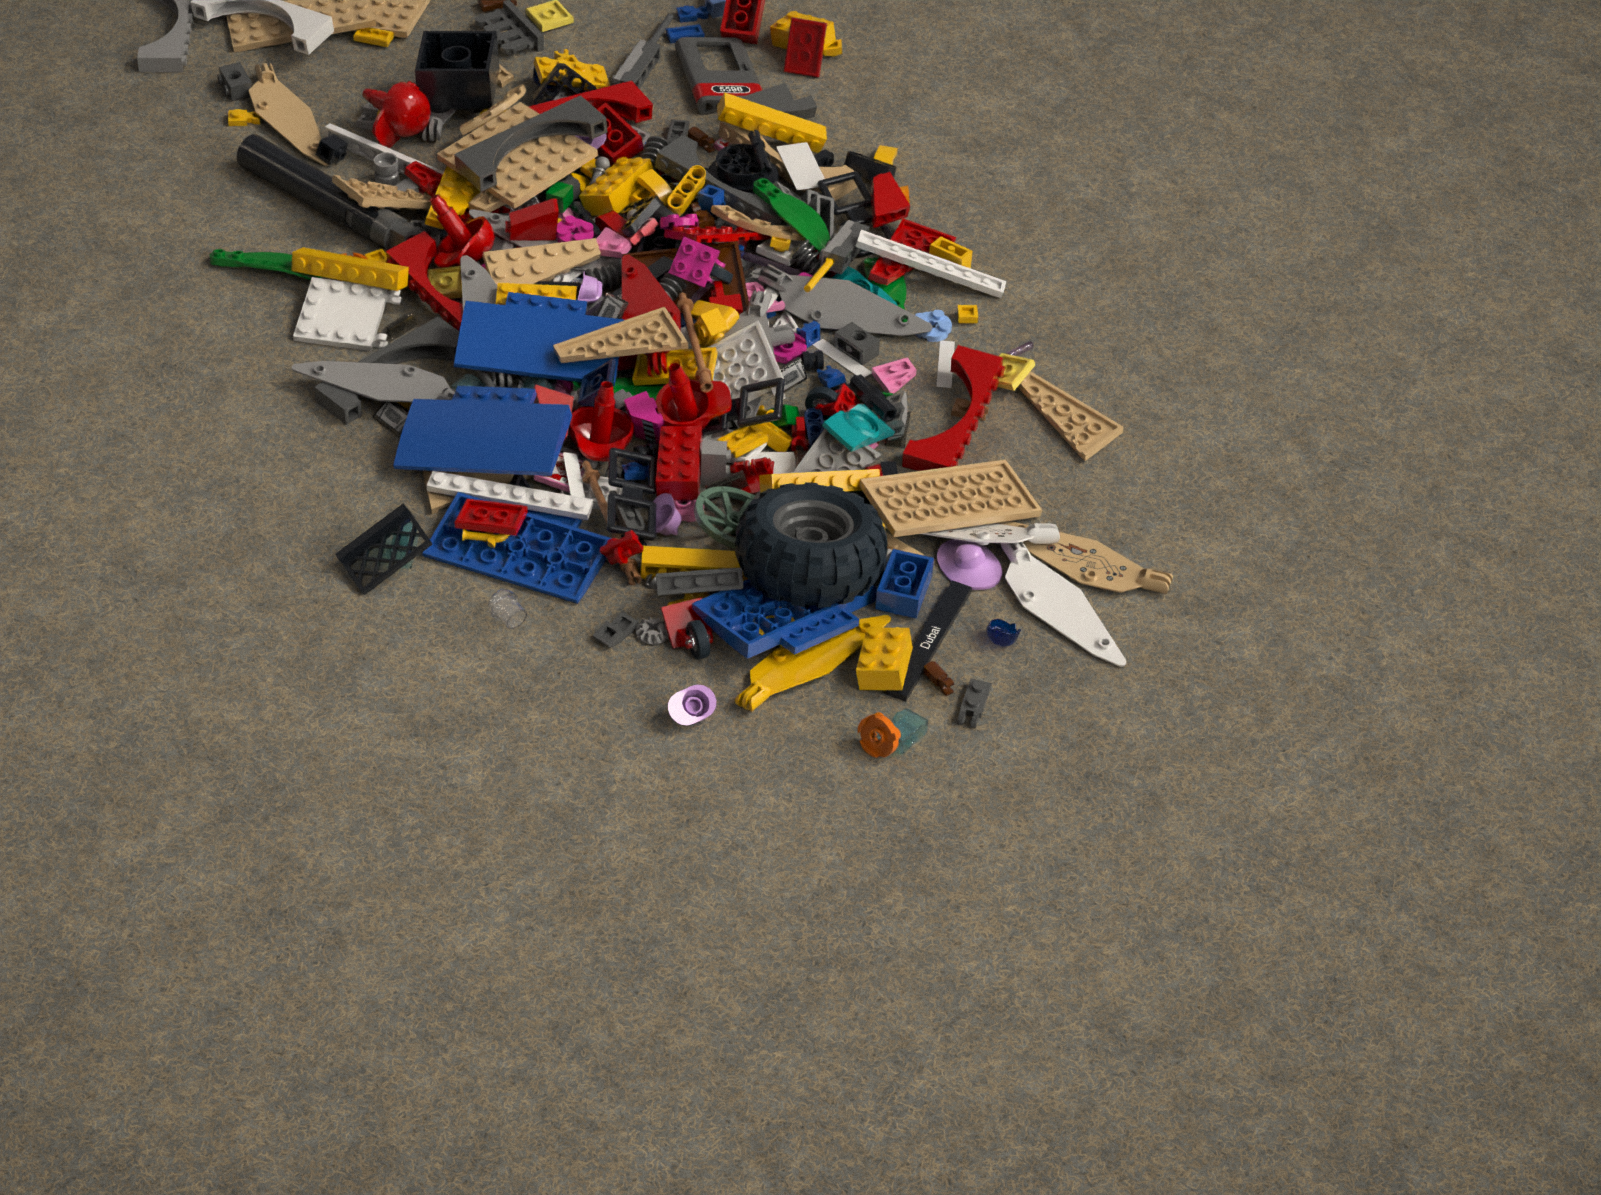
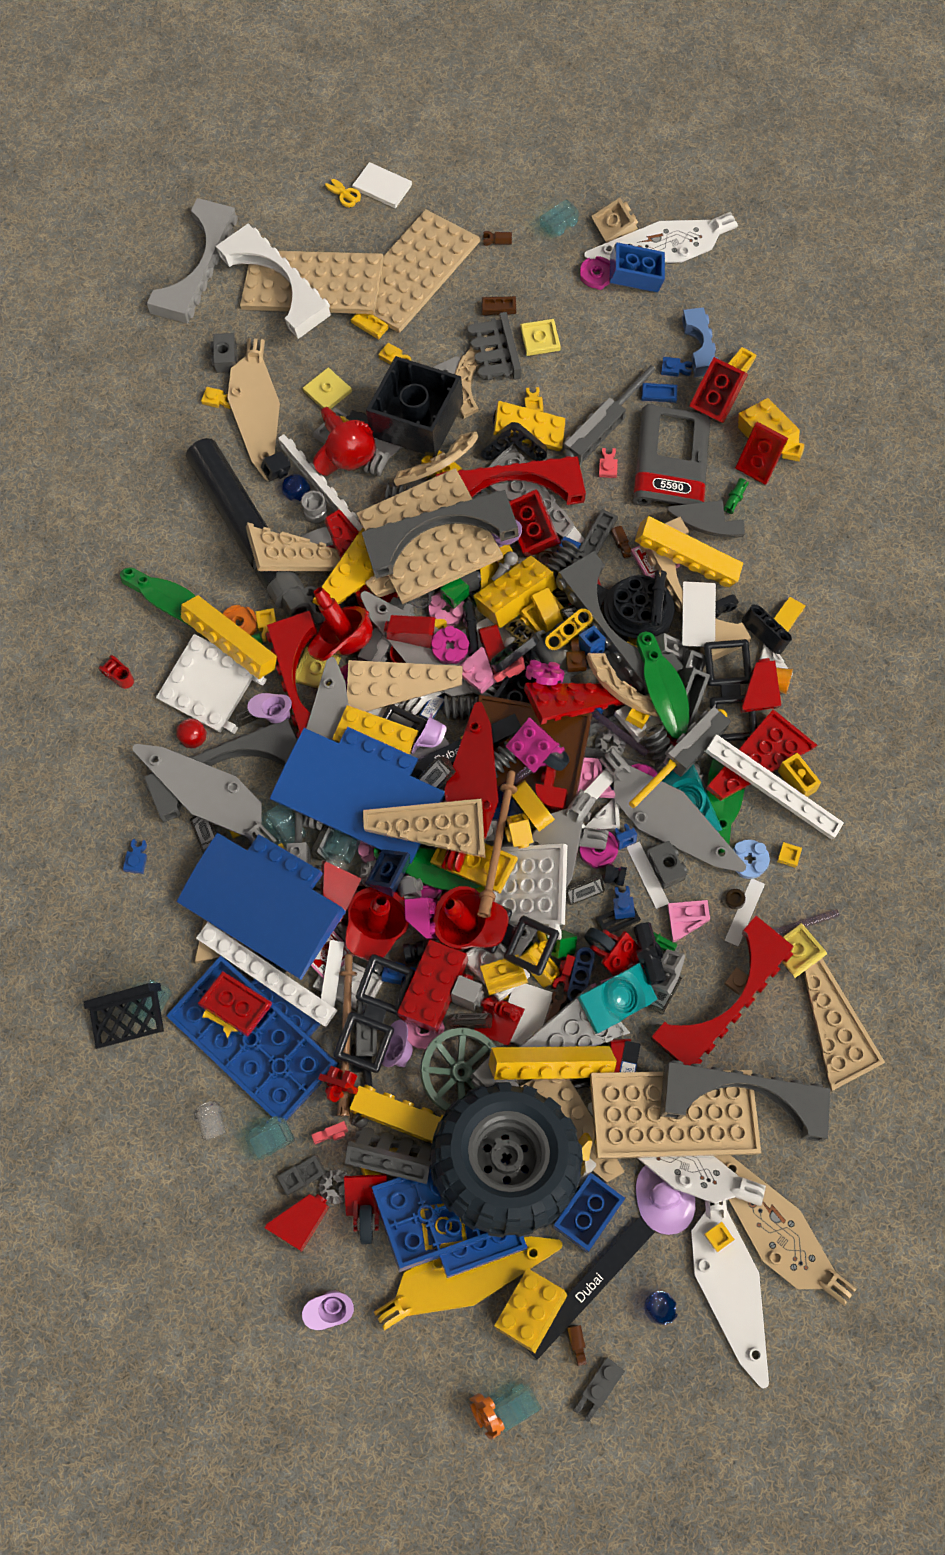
camera: 25 degrees right, 25 degrees up
none -> red piece [98,655,134,689]
none -> blue plate [123,839,147,874]
none -> red hair [176,718,207,748]
none -> clear light blue brick [245,1116,295,1161]
none -> lavender piece [247,693,292,724]
none -> red slope [264,1194,329,1252]
none -> clear blue hair [281,474,311,501]
none -> light yellow plate [303,367,352,409]
none -> coral plate [311,1121,349,1145]
none -> yellow plate [378,343,411,365]
none -> coral plate [599,448,618,478]
none -> dark grey arch [660,1060,830,1142]
none -> yellow plate [704,1222,735,1253]
none -> green pin [723,478,749,514]
none -> dark brown tile [725,889,746,909]

